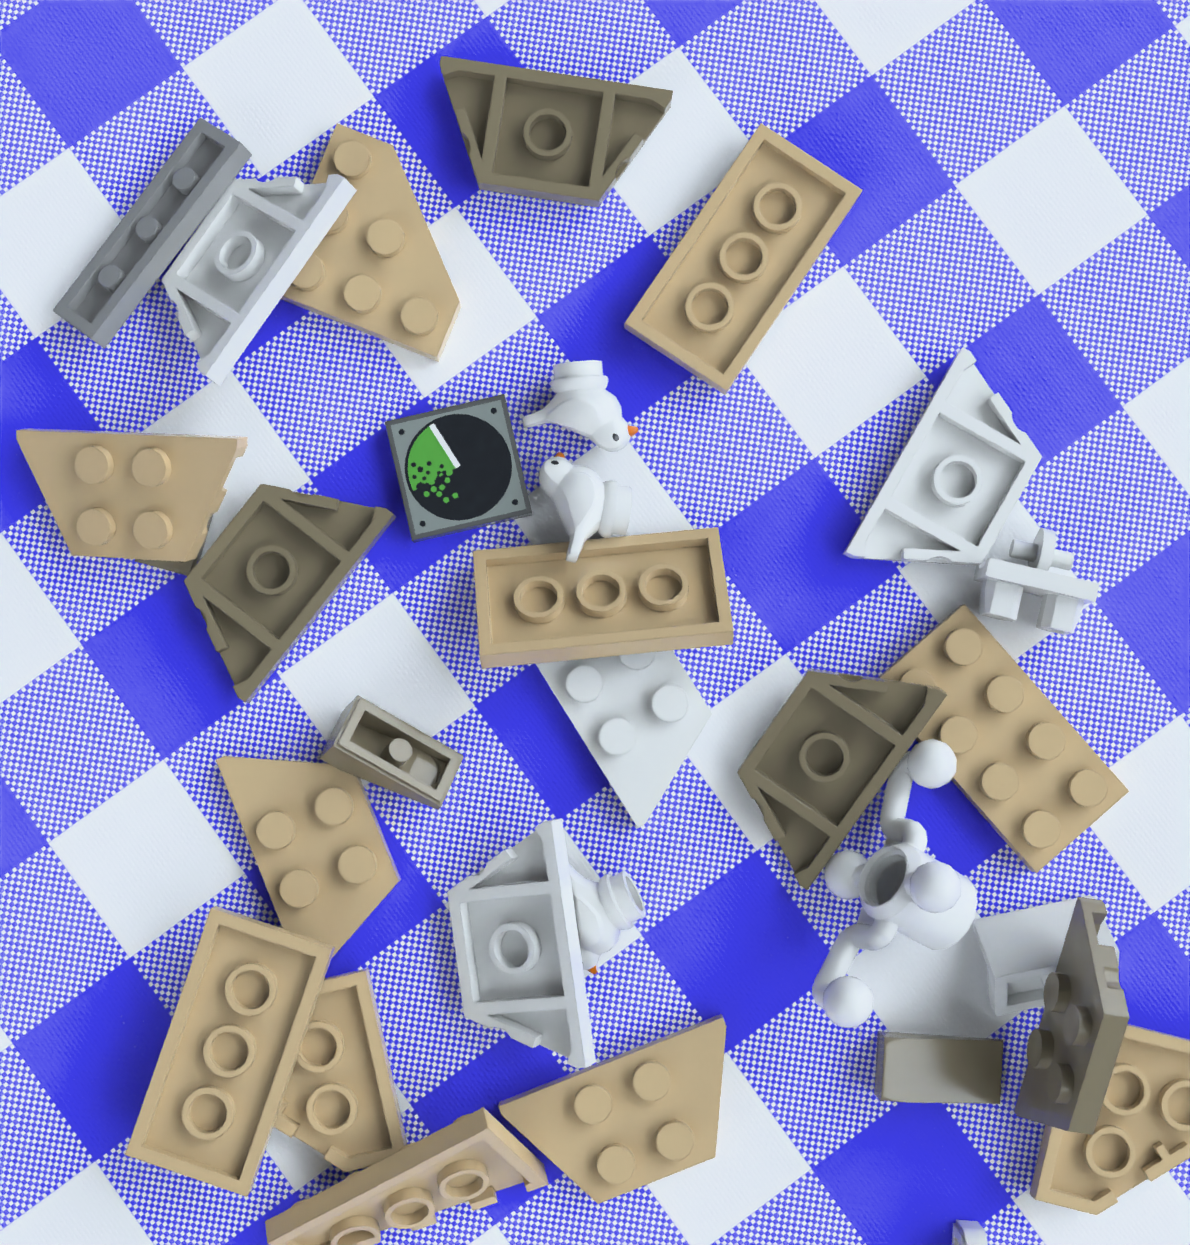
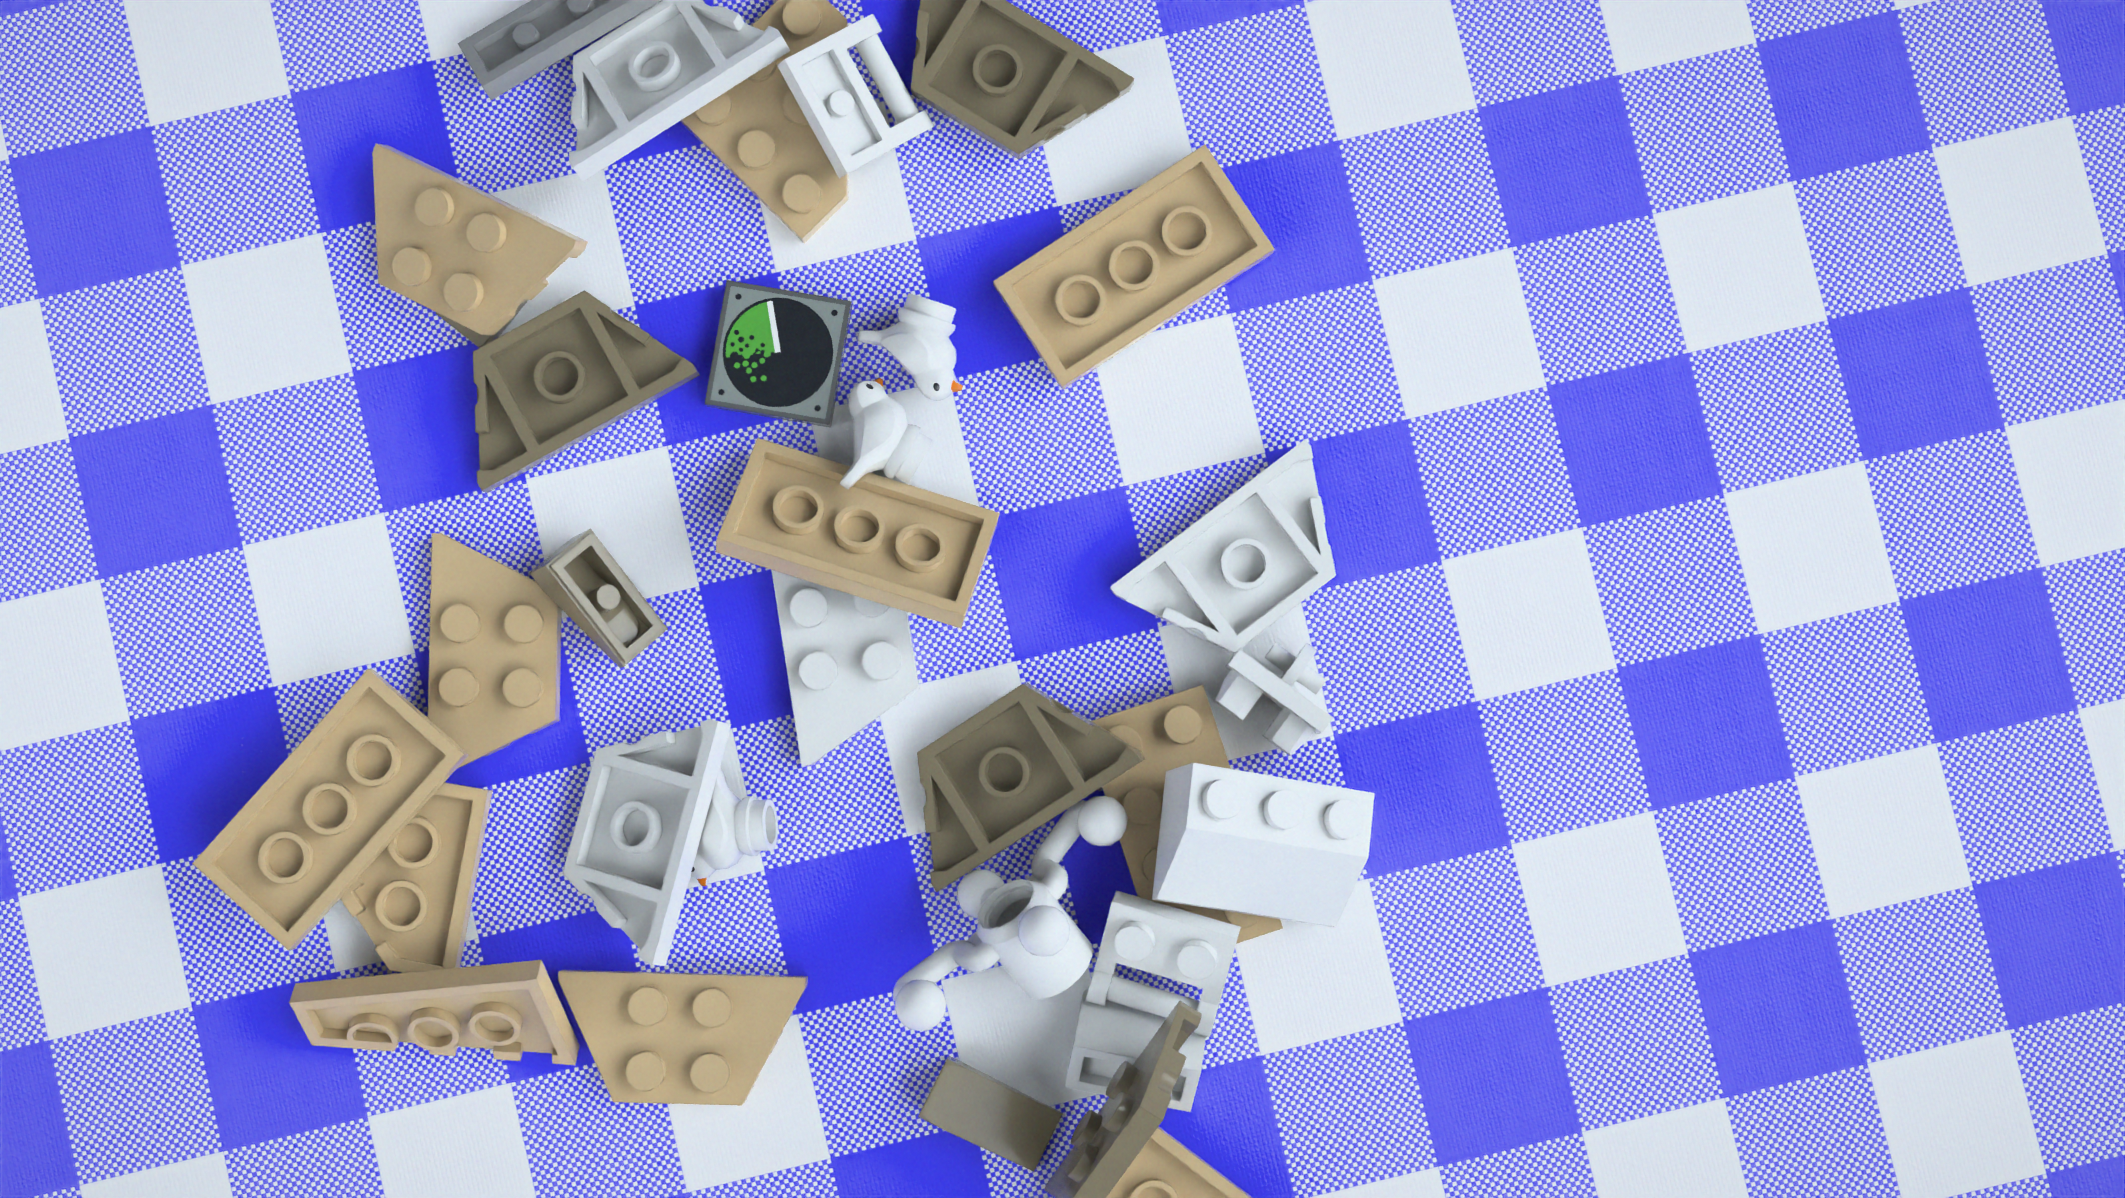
camera: 25 degrees right, 0 degrees up
none -> white plate [777,14,934,178]
none -> white plate [1086,890,1241,1037]
none -> white slope [1152,763,1375,927]

